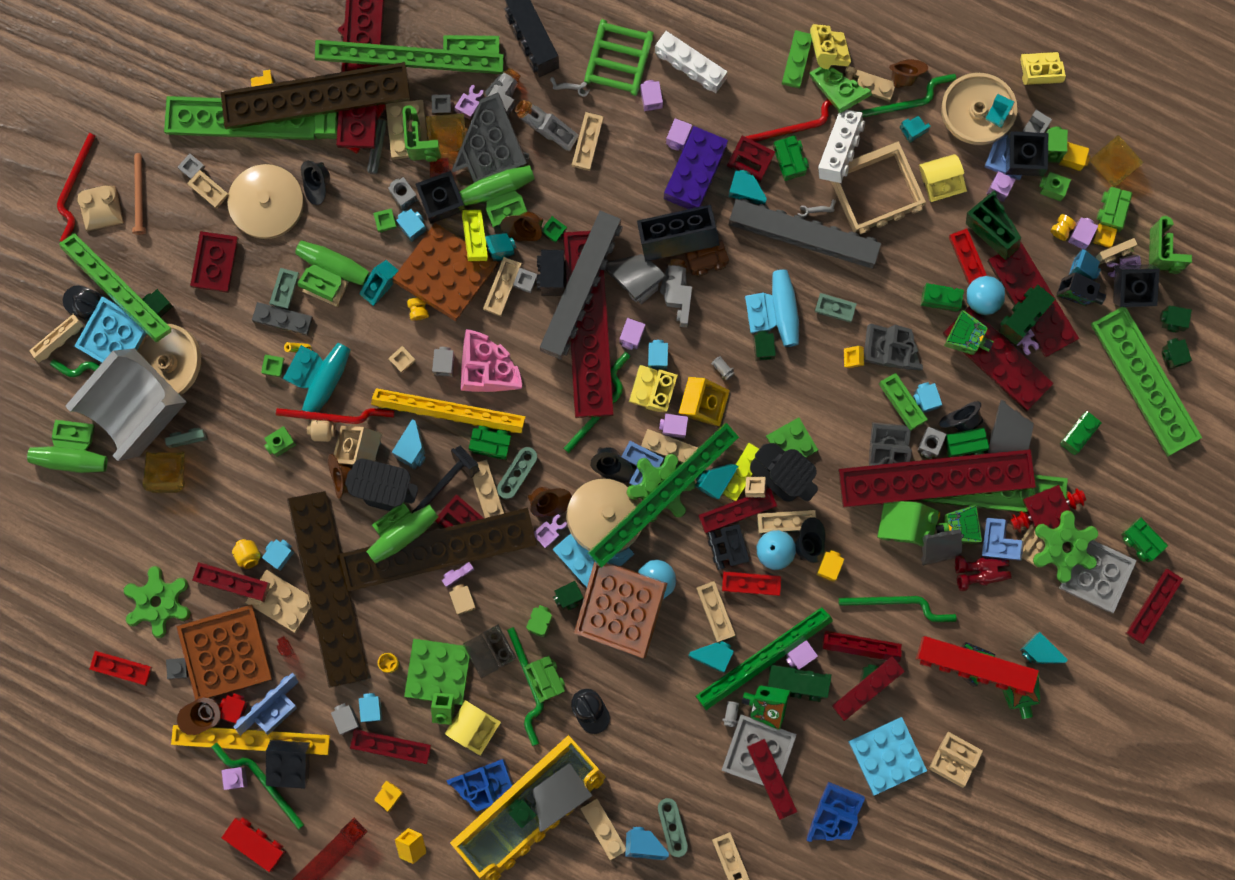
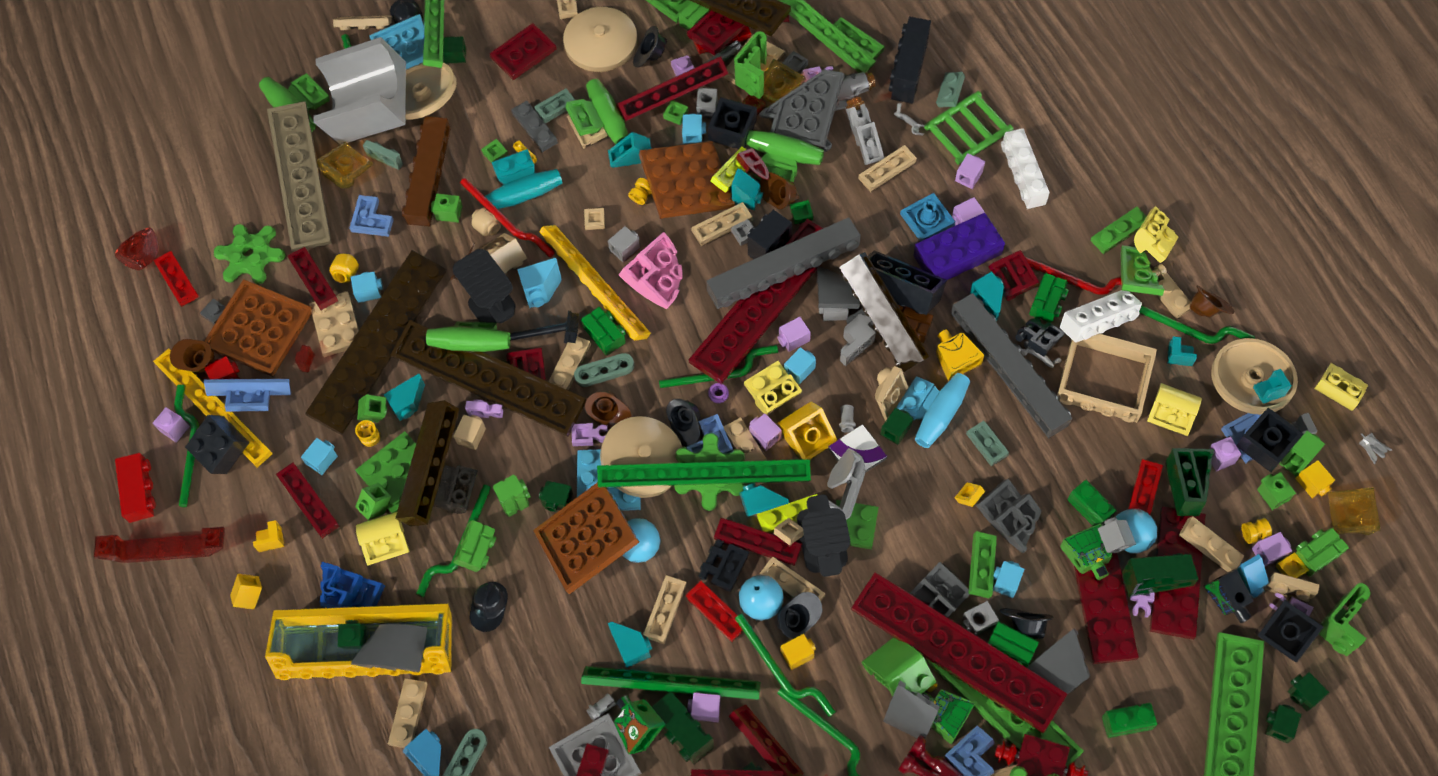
camera: 45 degrees right, 15 degrees down
light grey brick [331,703,360,735] -> none
none -> clear red hat [115,227,158,270]
none -> dark tan plate [267,101,332,252]
none -> medium blue plate [350,195,393,237]
none -> bright green brick [357,394,387,423]
none -> teal slope [383,374,425,421]
none -> dark brown brick [395,400,459,527]
none -> reddish brown brick [402,116,451,226]
none -> dark red brick [616,56,729,121]
none -> lavender plate [671,55,694,76]
none -> medium lavender plate [708,383,729,403]
none -> green piece [735,613,836,717]
none -> dark red plate [736,148,769,180]
none -> light grey piece [827,448,865,520]
none -> tile [828,424,887,473]
none -> brick [840,252,929,372]
none -> tan slope [875,366,908,421]
none -> dark azure plate [900,193,955,242]
none -> sand green plate [936,72,965,107]
none -> yellow torso [936,329,984,381]
none -> black plate [1015,317,1065,357]
none -> light grey brick [1097,518,1136,553]
none -> tan plate [1179,516,1244,572]
none -> light grey piece [1359,433,1392,464]

